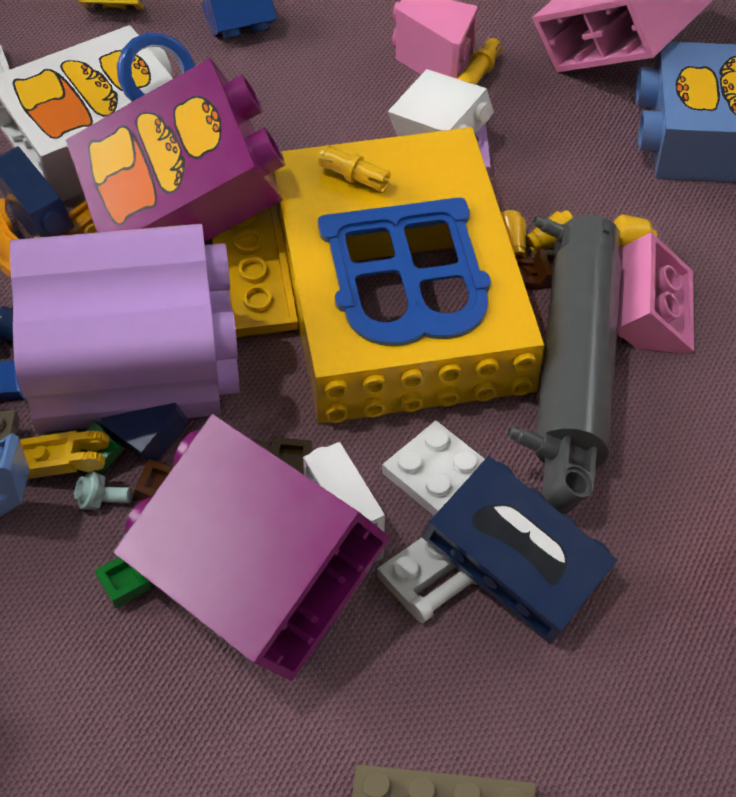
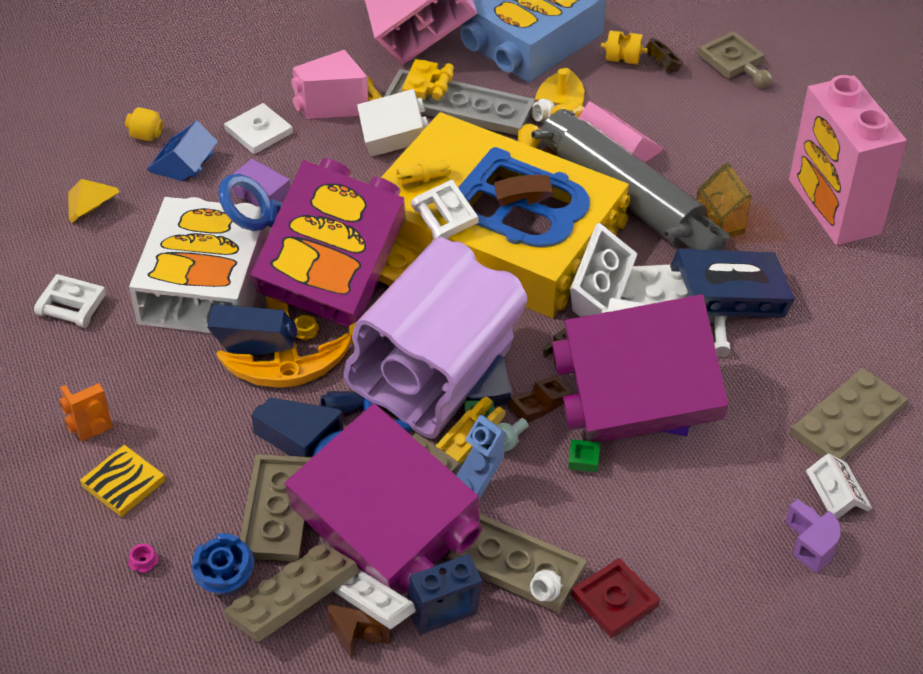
camera: 50 degrees left, 5 degrees down
none -> white plate [224,103,293,154]
none -> medium lavender brick [233,159,291,207]
none -> light grey plate [384,69,535,136]
none -> yellow plate [402,59,454,100]
none -> white plate [411,180,478,239]
none -> reddish brown slope [494,175,554,207]
none -> white plate [531,99,555,123]
none -> yellow shield [535,68,584,105]
none -> white slope [570,223,637,317]
none -> clear yellow slope [696,163,752,237]

